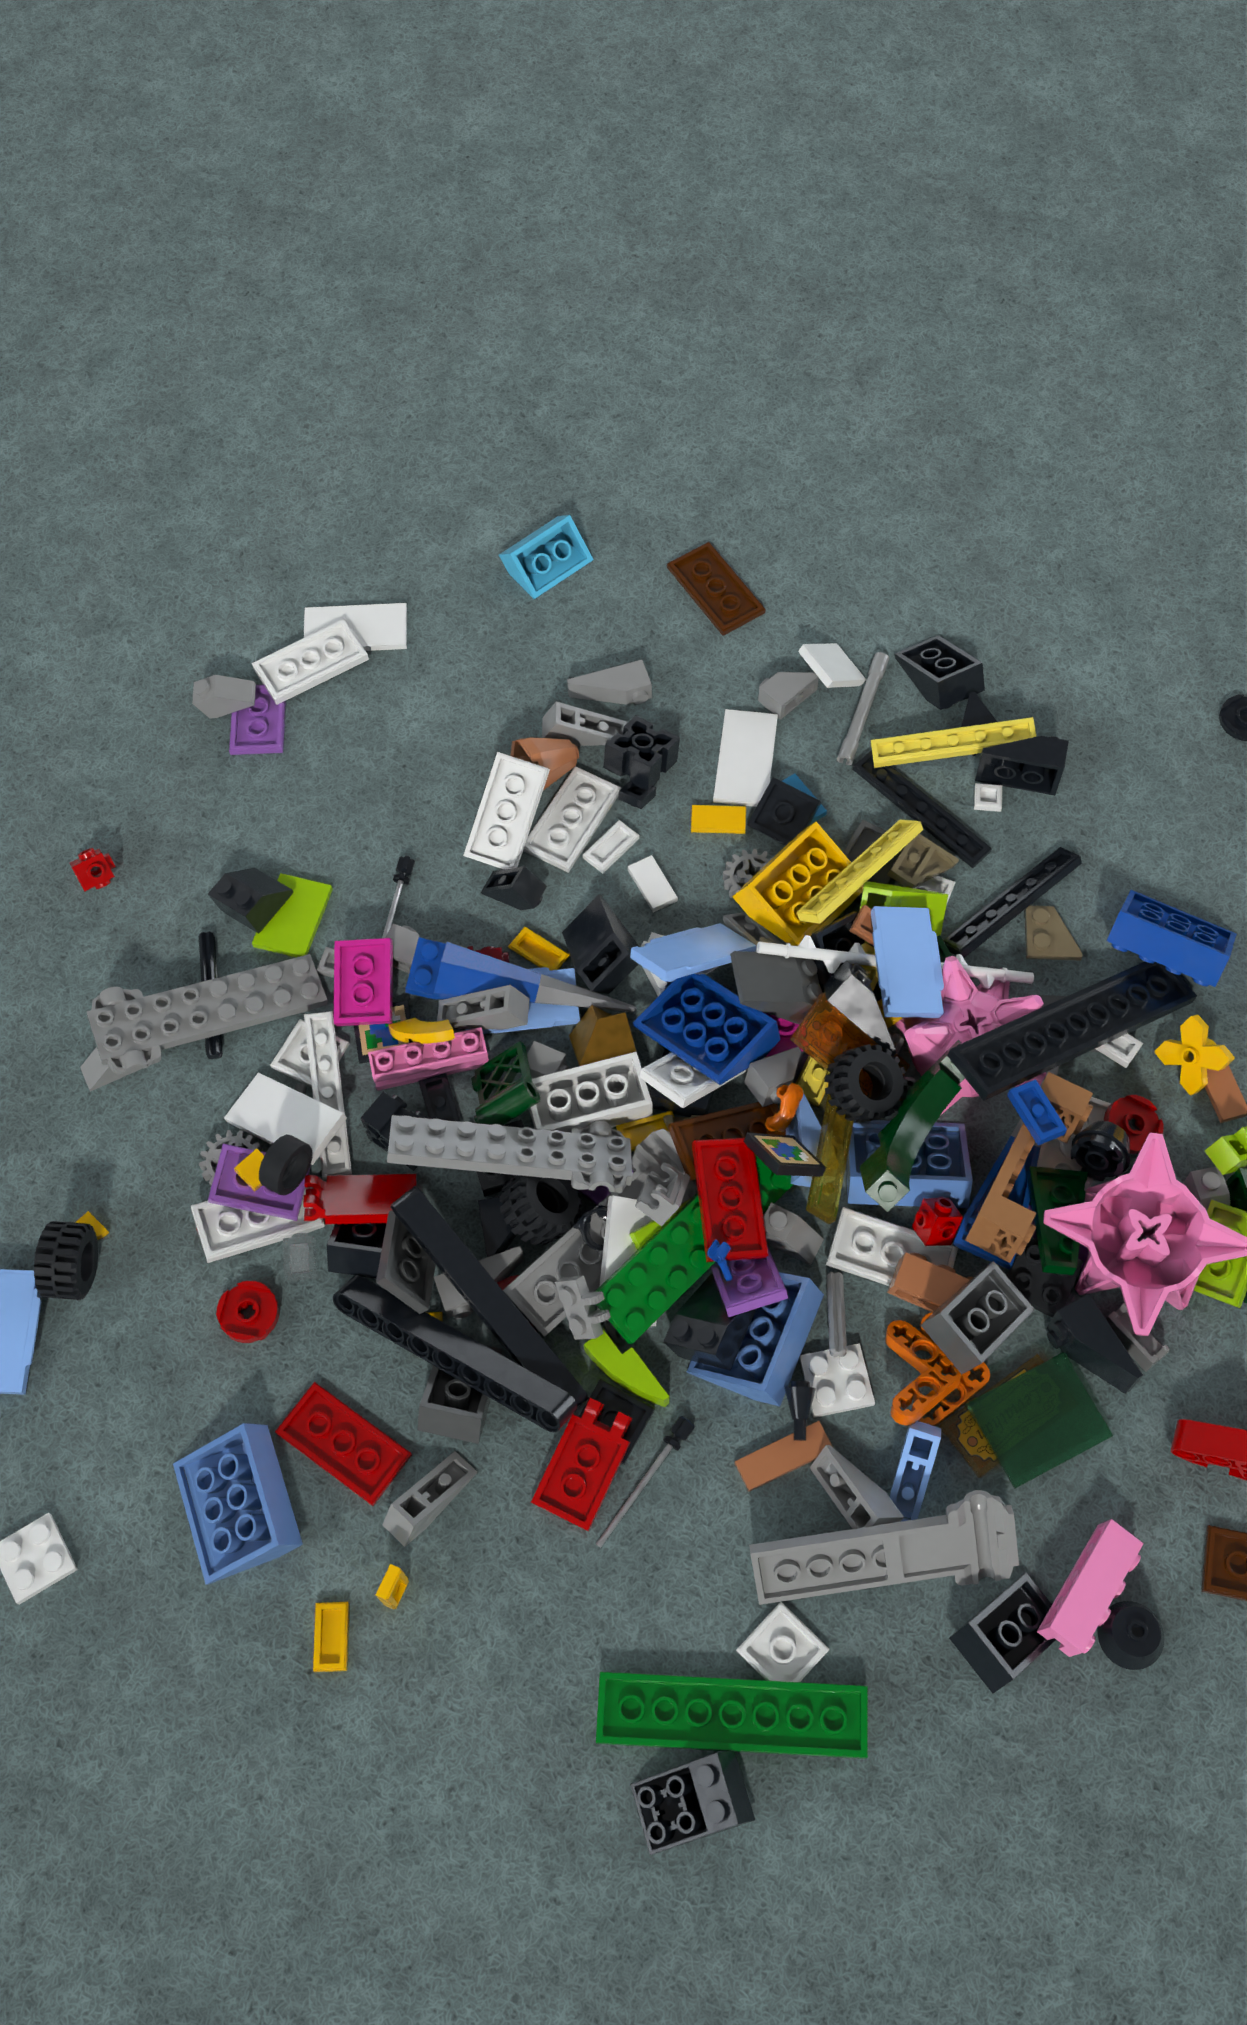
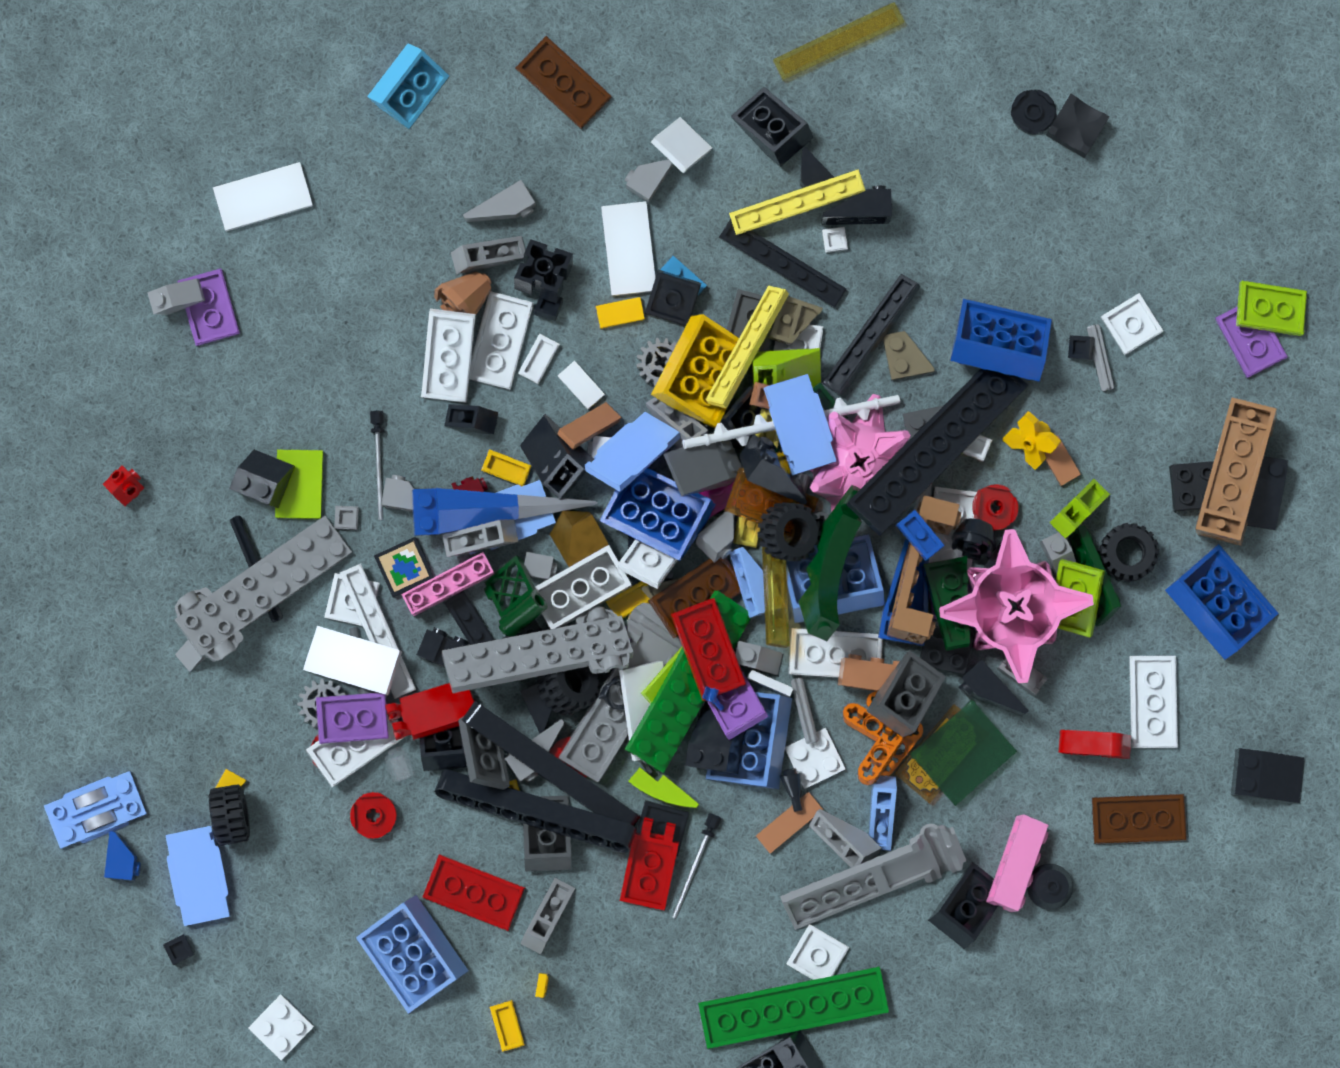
camera: 20 degrees left, 20 degrees up
yellow tile [234,1148,264,1191] -> none
white tile [252,619,369,705] -> none
black tyre [259,1134,312,1196] -> none
dark pink plate [334,938,393,1026] -> none
yellow tile [388,1018,455,1044] -> none
light grey hinge [555,1275,611,1340] -> none
light grey hinge [635,1163,690,1227] -> none
tile [743,1133,827,1177] -> none
orange piece [765,1083,804,1132] -> none
light grey piece [837,652,889,765] -> none
red brick [912,1197,963,1246] -> none
none -> nougat tile [557,402,621,449]
none -> white tile [748,670,793,697]
none -> clear yellow tile [773,2,904,81]

